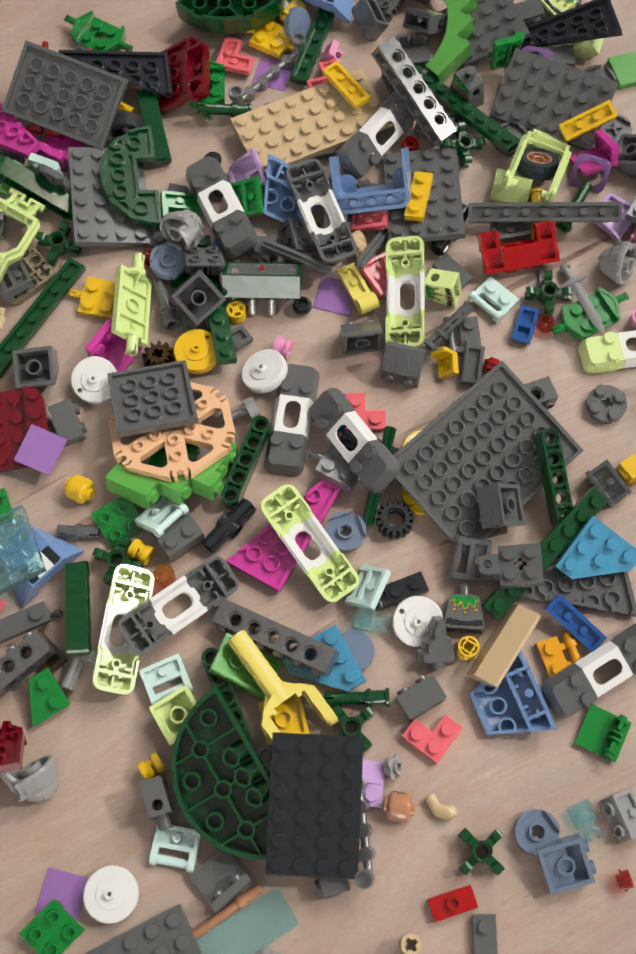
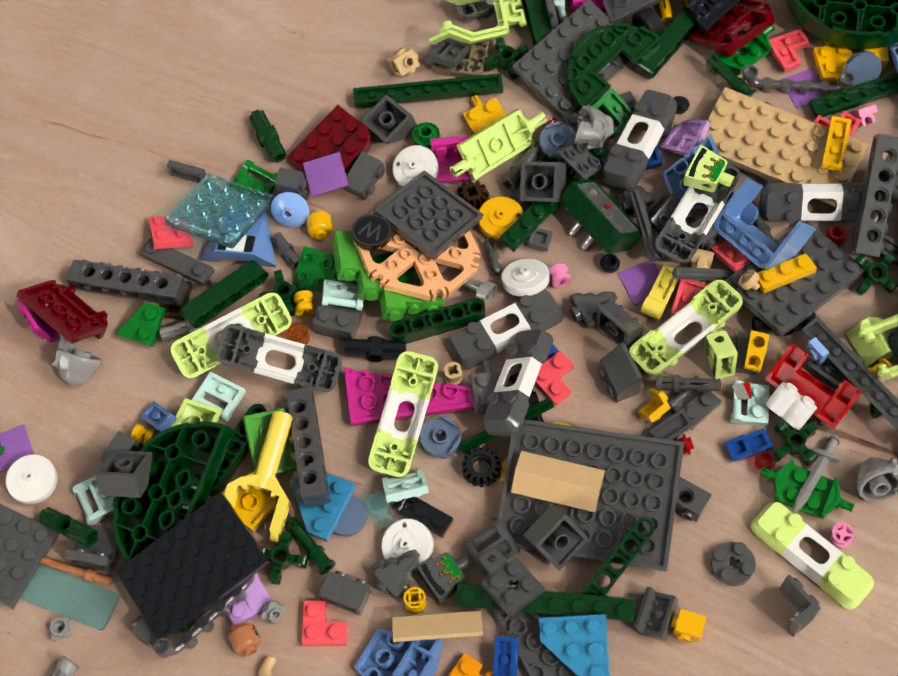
camera: 55 degrees right, 5 degrees down
yellow wheel [226,300,246,325] -> none
green wing [231,176,264,218] -> none
none -> dark green piece [39,507,98,548]
none -> dark grey slope [95,450,152,498]
none -> medium blue plate [140,401,177,432]
none -> light blue dish [271,191,309,228]
none -> dark grey brick [275,168,309,201]
none -> tile [352,214,392,250]
none -> green plate [412,122,440,149]
none -> tan bush [444,362,463,385]
none -> dark grey piece [483,238,502,275]
none -> tan slope [511,451,605,513]
none -> dark grey rock [569,292,618,329]
none -> yellowish green torso [683,145,735,192]
none -> light grey sticker [734,383,752,400]
none -> tan tile [738,269,760,291]
none -> yellow leg [743,330,770,372]
none -> white brick [765,382,817,430]
none -> light blue plate [805,337,829,365]

